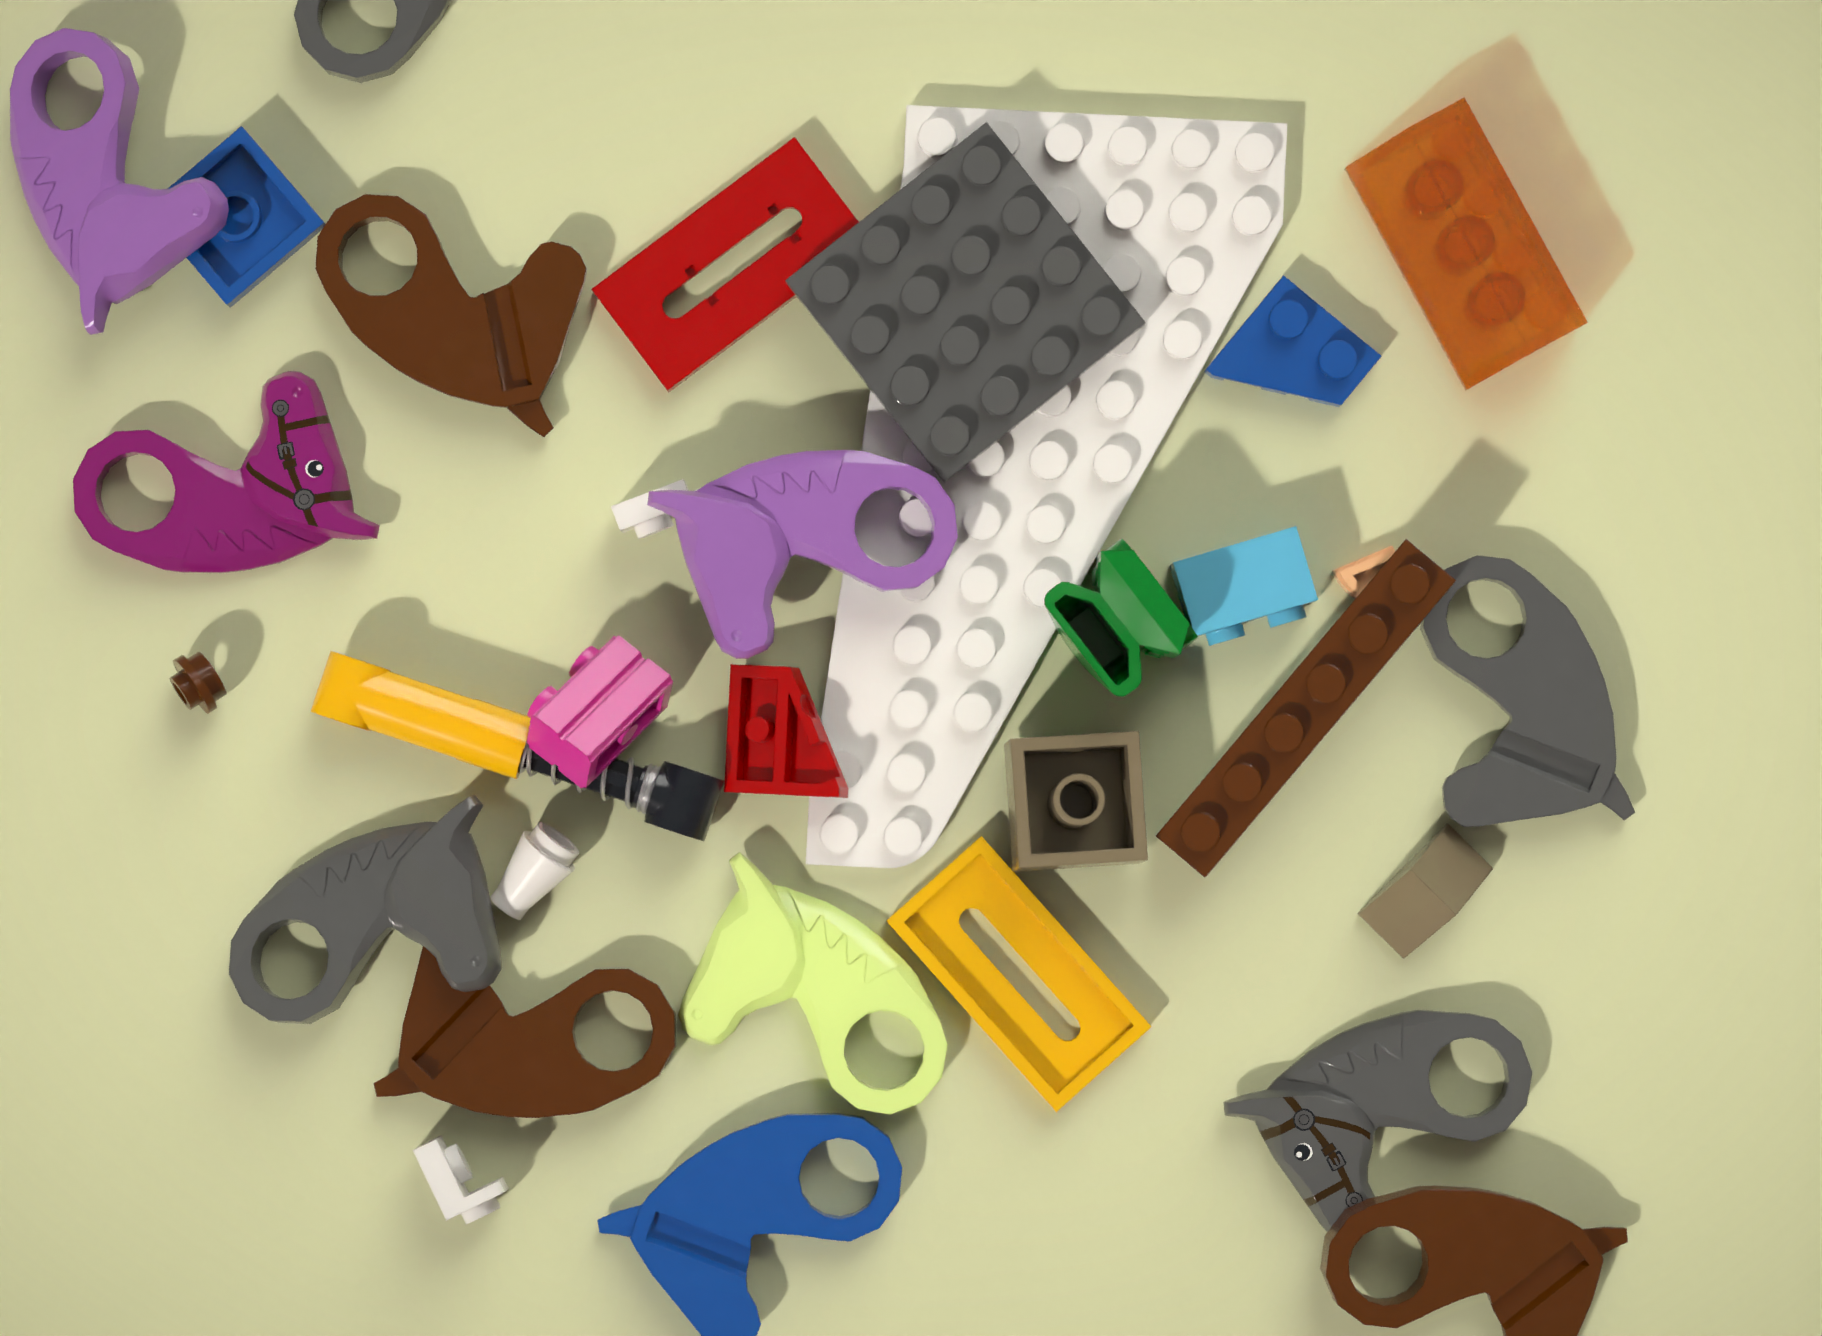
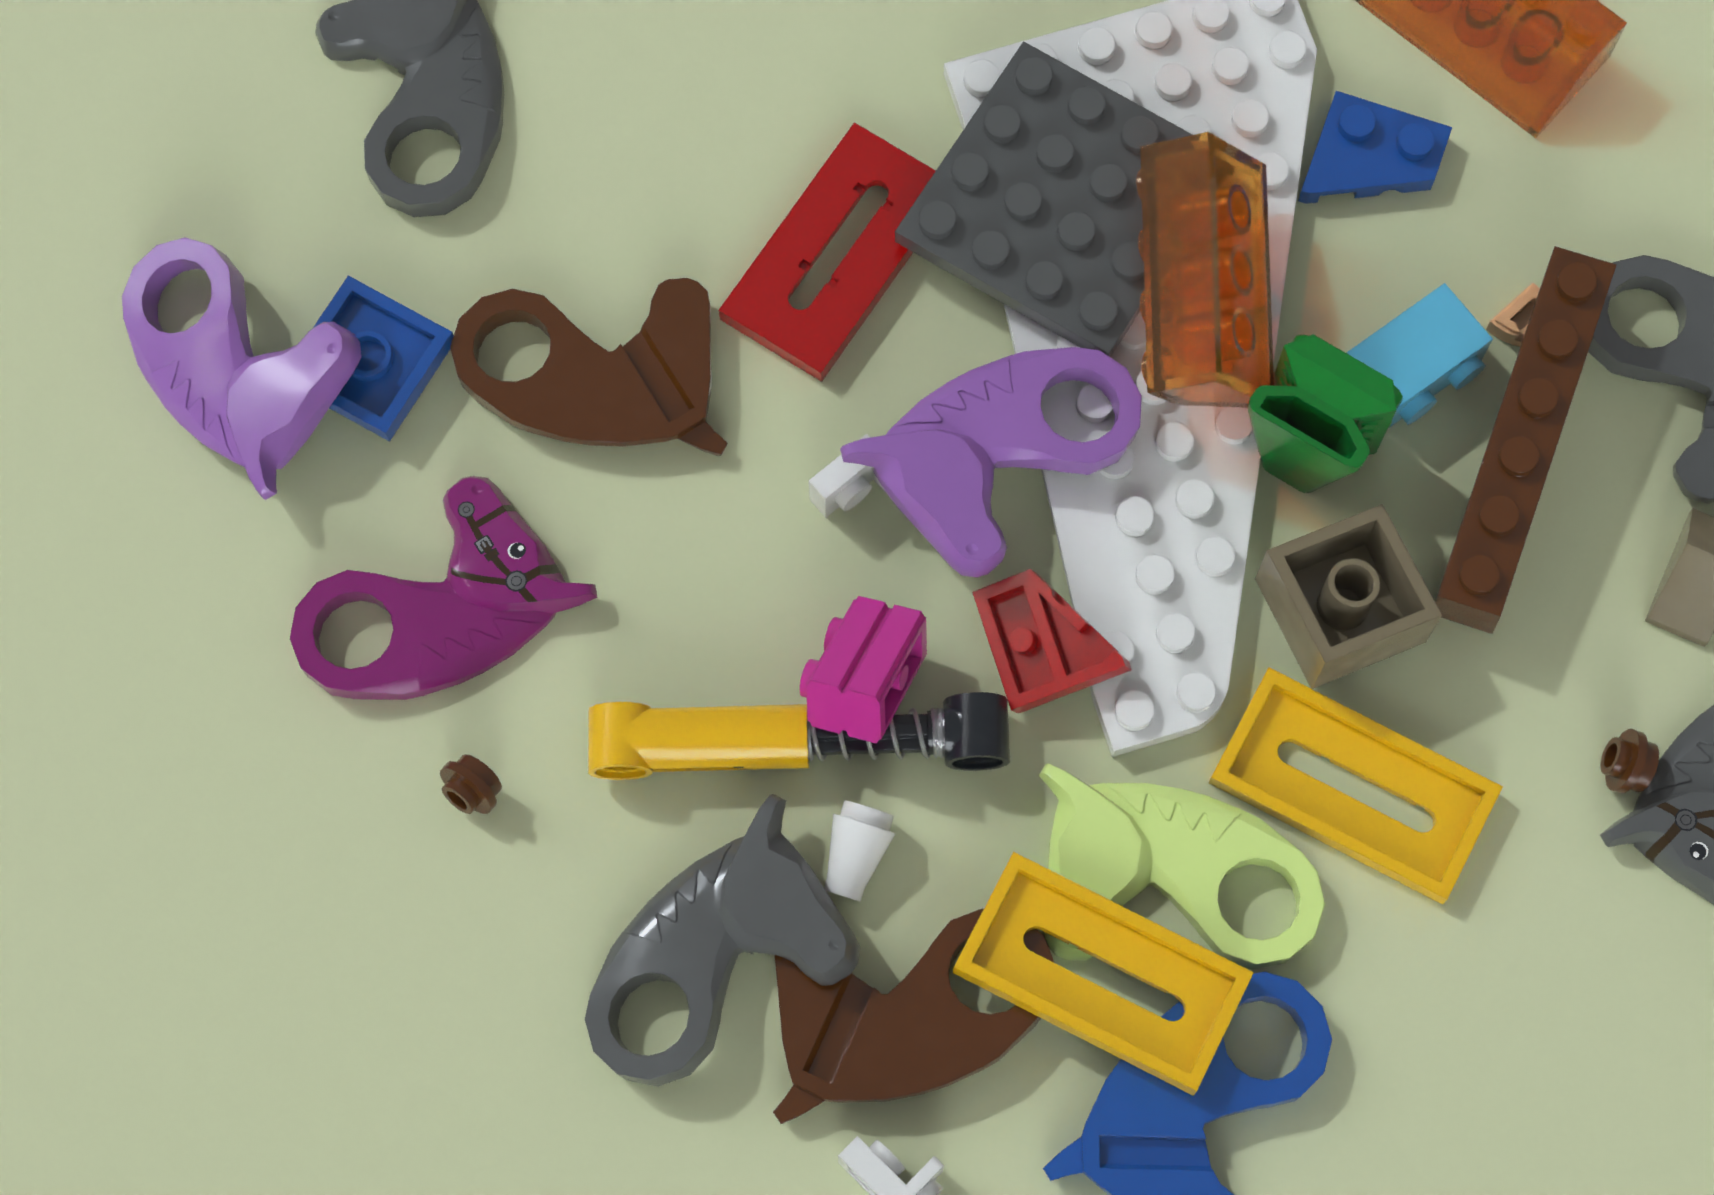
camera: 15 degrees left, 15 degrees down
none -> yellow piece [953,852,1254,1096]
none -> clear orange slope [1136,132,1274,408]
none -> reddish brown plate [1600,729,1659,794]

